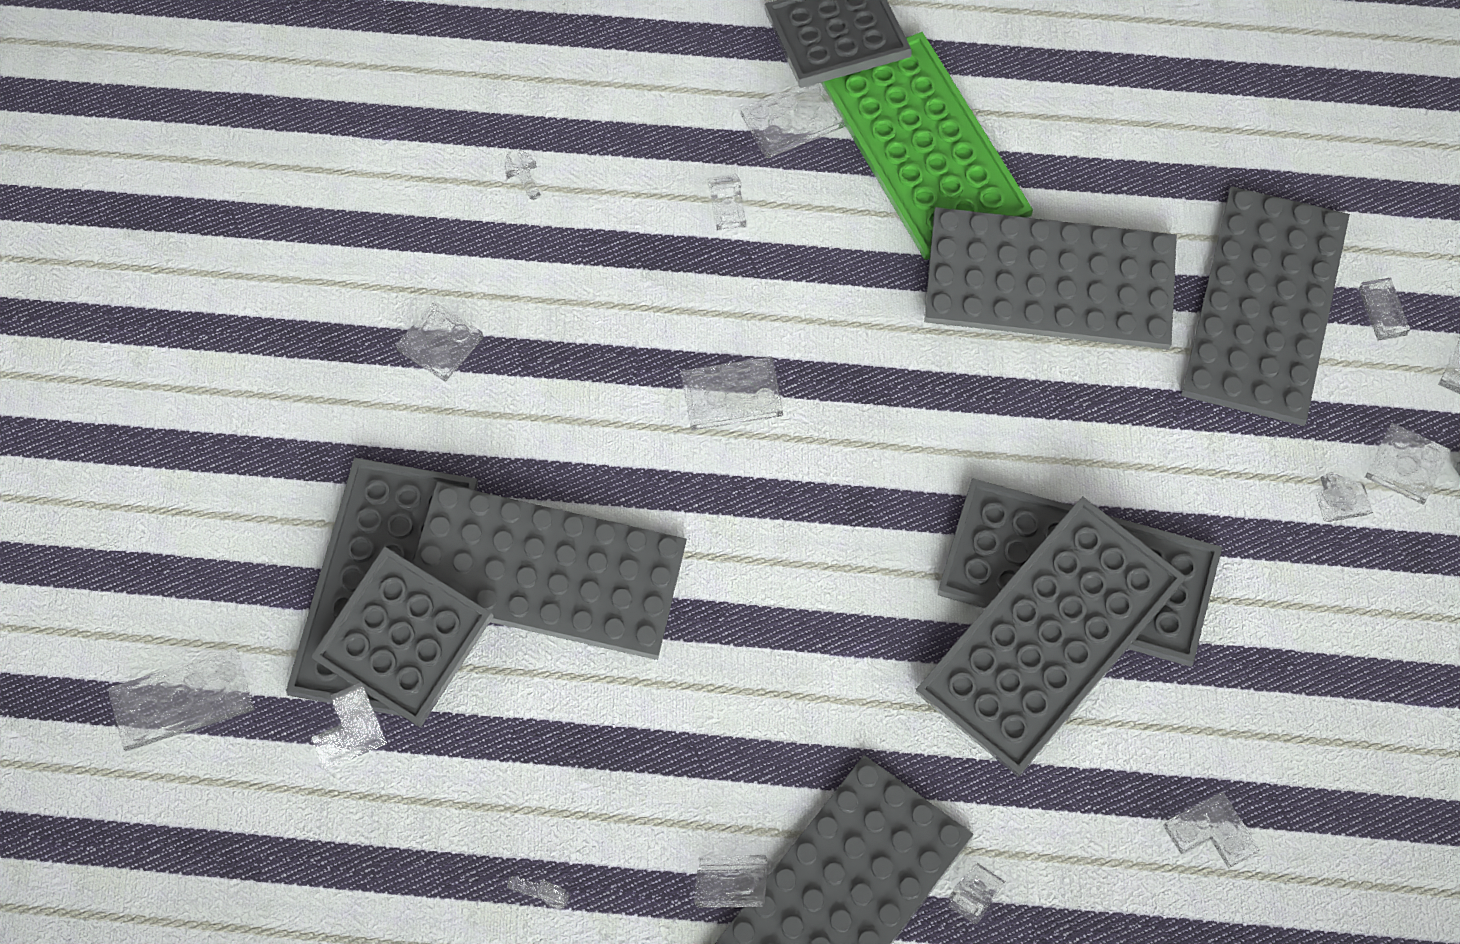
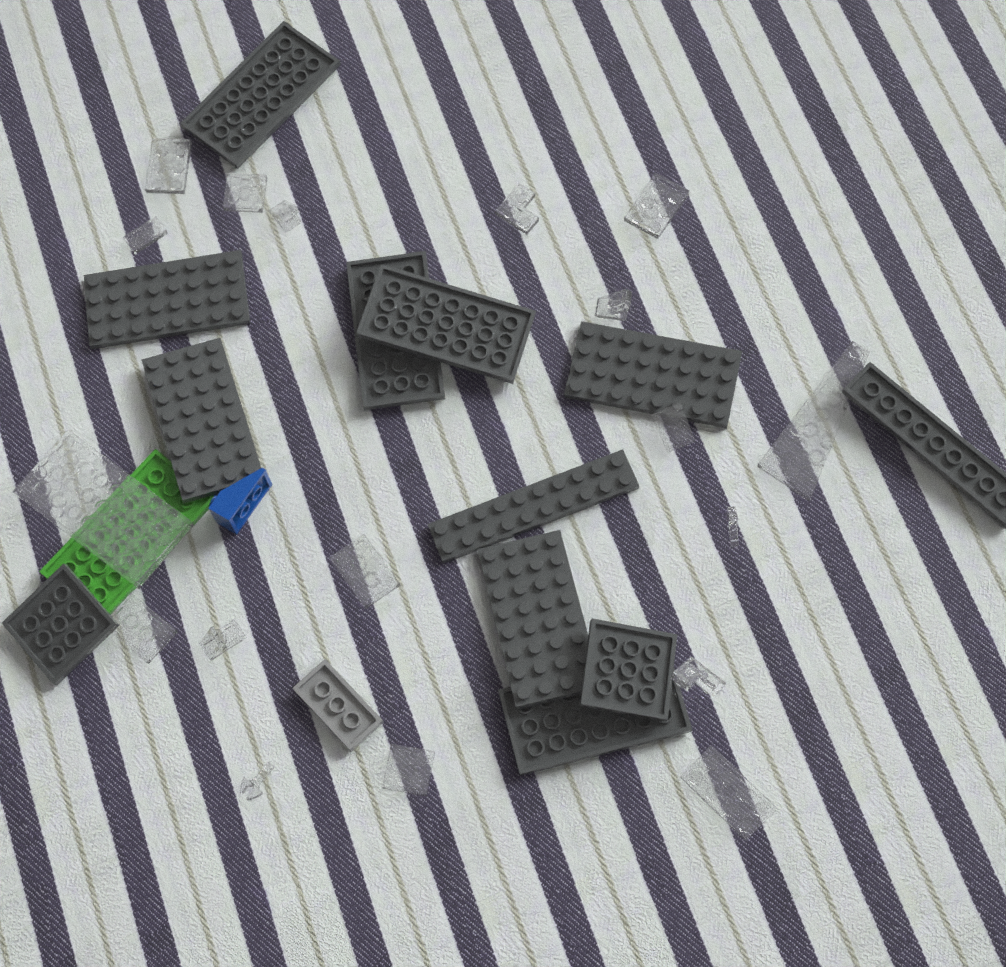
camera: 110 degrees left, 5 degrees up
none -> clear plate [12,429,194,589]
none -> blue slope [208,468,273,535]
none -> light grey plate [292,659,384,752]
none -> dark grey plate [428,449,639,564]

